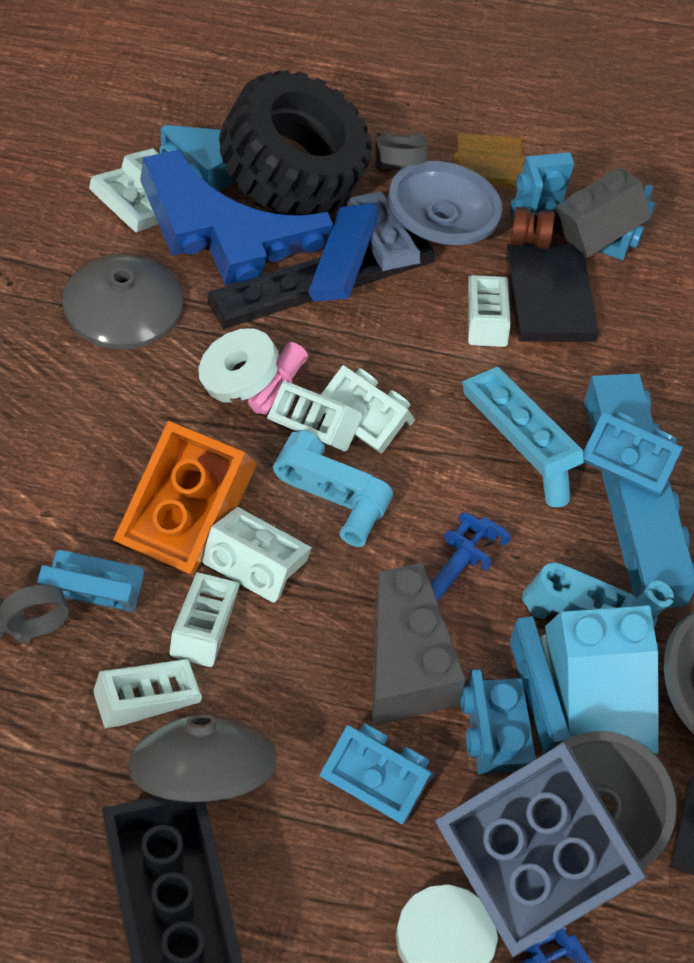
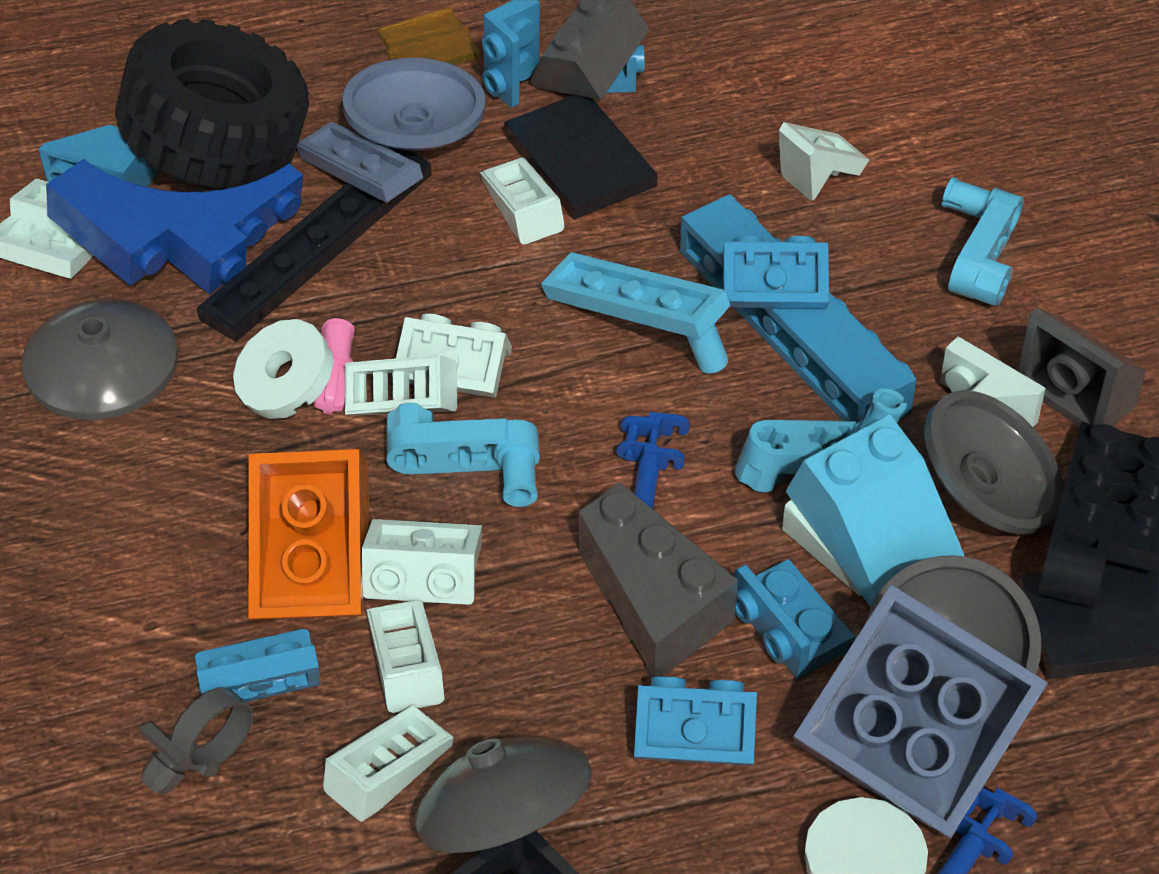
camera: 20 degrees left, 5 degrees down
blue tile [308,203,379,302] -> none
dark grey piece [375,131,428,170] -> none
dark azure tile [509,616,570,755] -> none
copper wheel [510,206,554,250] -> none

